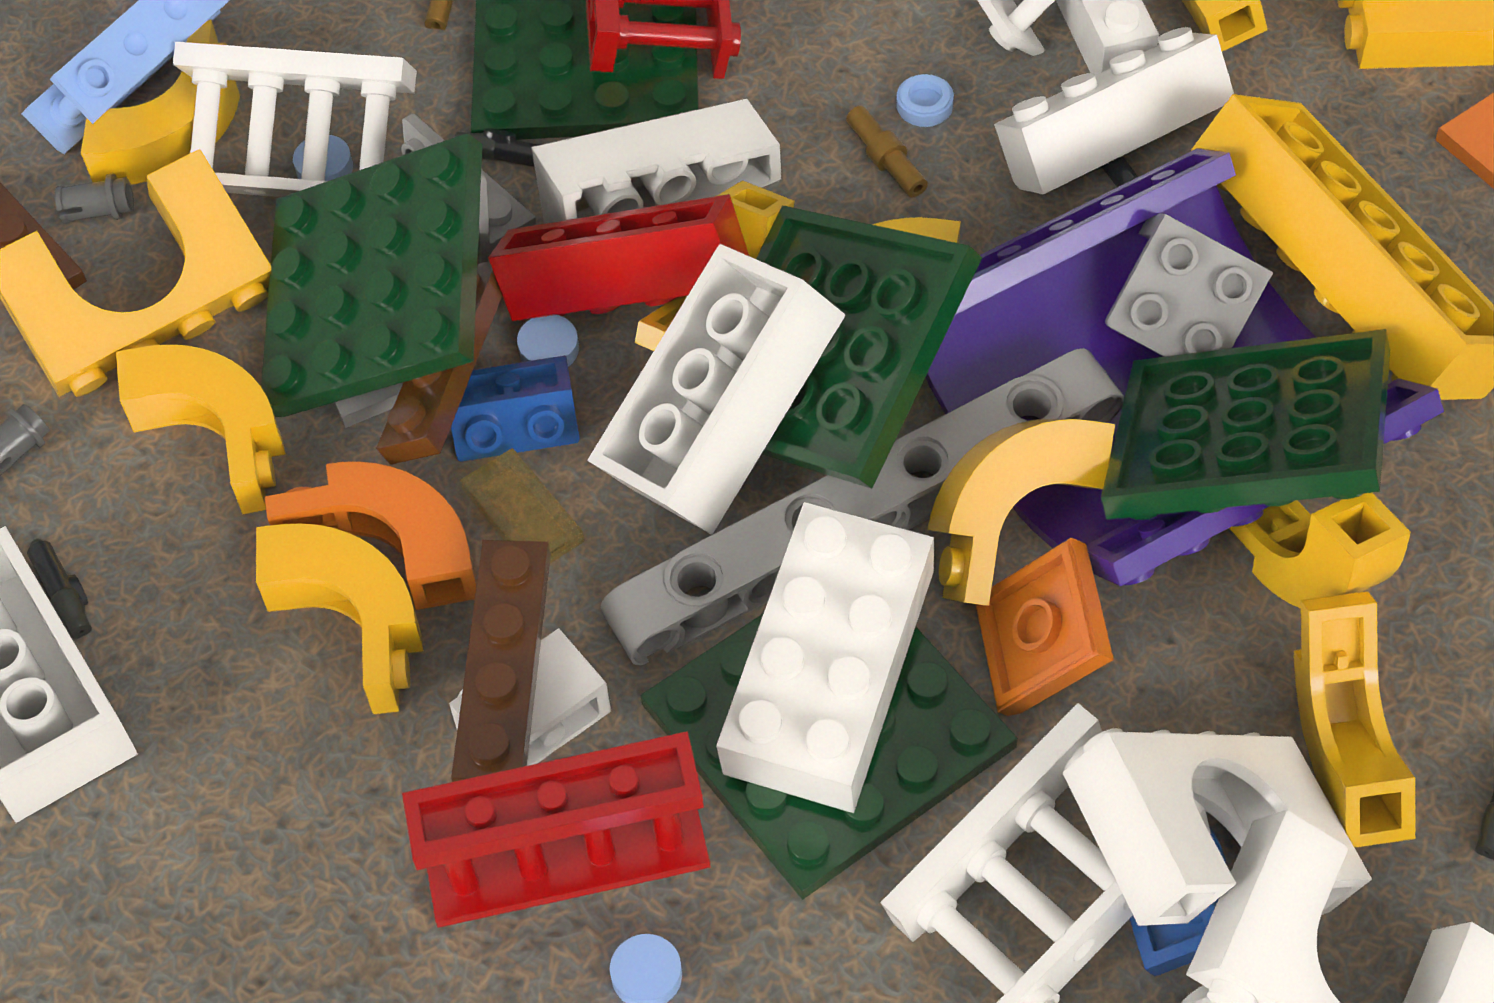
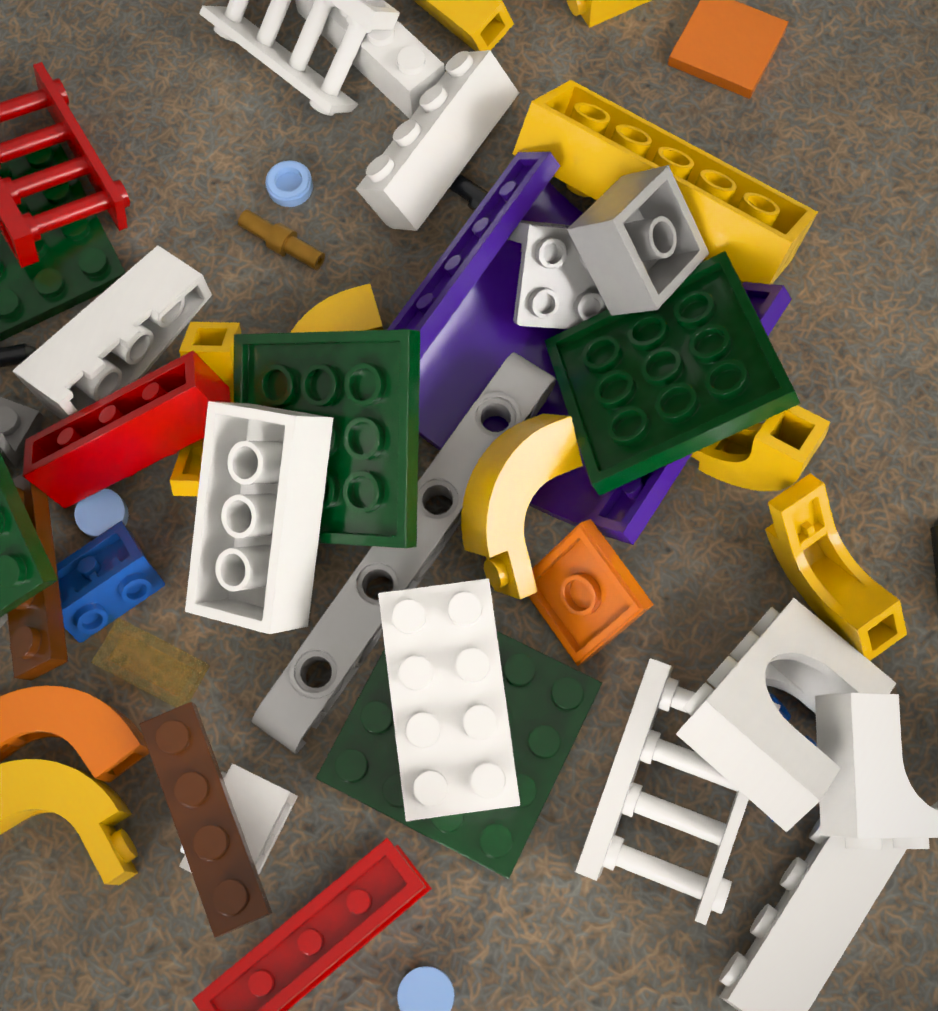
camera: 25 degrees left, 15 degrees up
none -> light grey brick [567,165,709,316]

